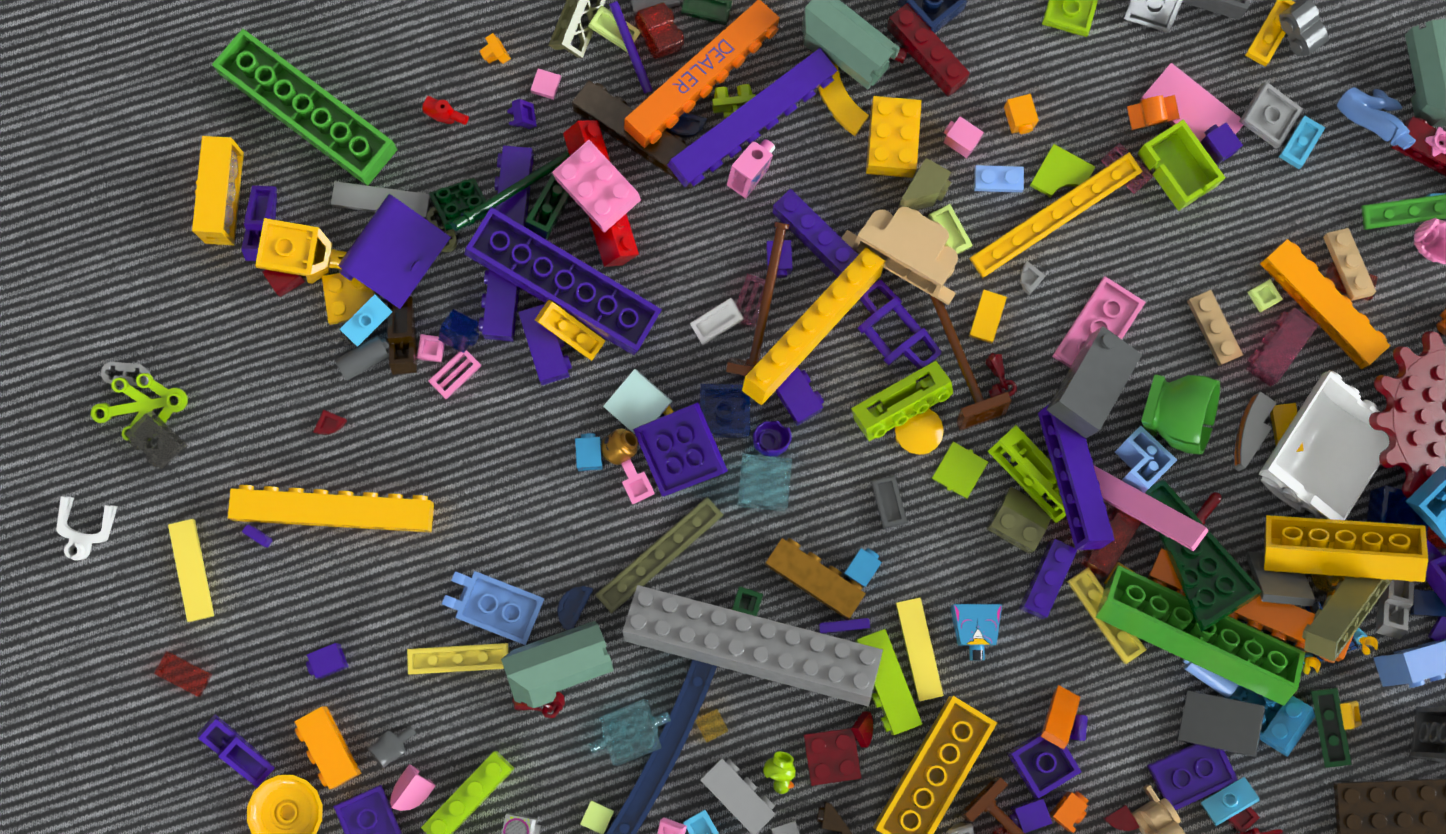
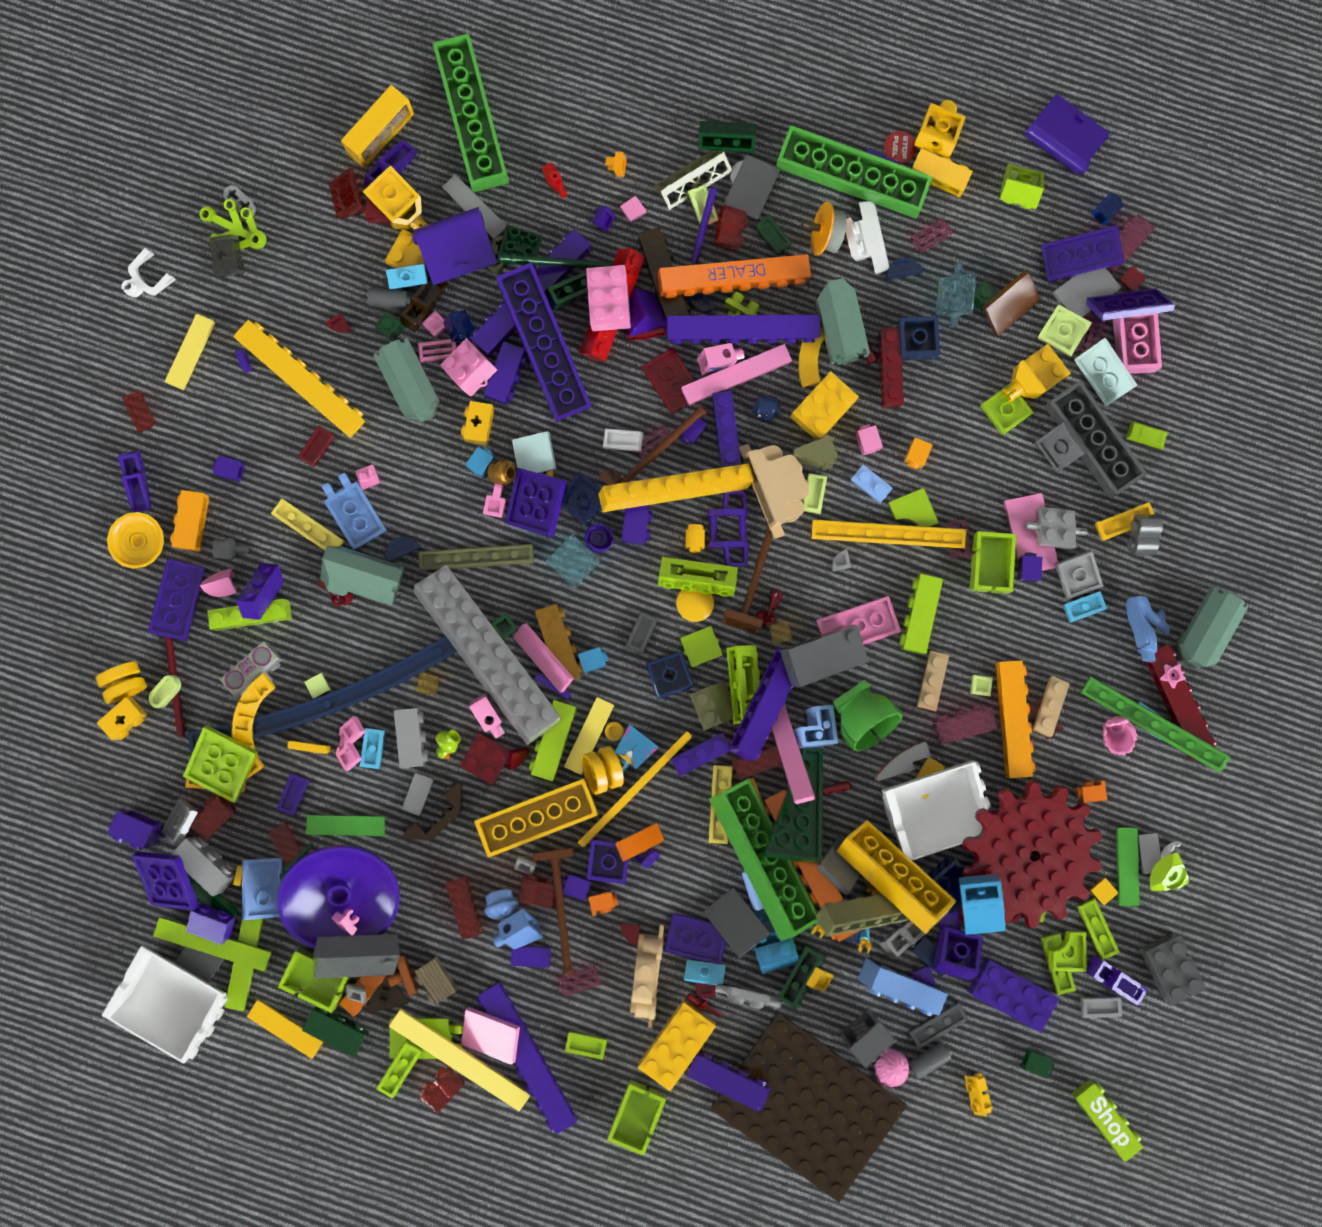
camera: 40 degrees right, 5 degrees up
yellow plate [535,300,605,361] -> none
clear light blue plate [589,699,671,766] -> none
yellow tile [969,290,1007,344] -> none
orange tile [1127,95,1180,130] -> none
none -> dark purple brick [236,563,284,620]
none -> dark red tile [298,425,335,468]
none -> clear red slope [329,168,365,219]
none -> bright pink tile [355,465,380,490]
none -> sand green brick [373,338,440,423]
none -> dark green brick [374,311,404,342]
none -> bright pink brick [440,338,497,397]
none -> yellow brick [461,401,494,445]
none -> bright pink torso [469,692,505,739]
none -> bright pink tile [513,623,574,692]
none -> yellow tile [577,731,692,847]
none -> yellow wheel [581,746,624,795]
none -> yellow tile [605,722,624,741]
none -> dark red pin [626,326,665,342]
none -> dark purple slope [628,288,666,336]
none -> dark red tile [641,347,695,415]
none -> dark blue brick [646,651,694,699]
none -> bright pink tile [681,344,792,405]
none -> yellow brick [685,524,705,553]
none -> light grey plate [715,984,782,1009]
none -> dark blue head [752,394,781,421]
none -> clear yellow plate [769,621,792,644]
none -> lime brick [899,574,943,655]
none -> light grey plate [1024,507,1087,549]

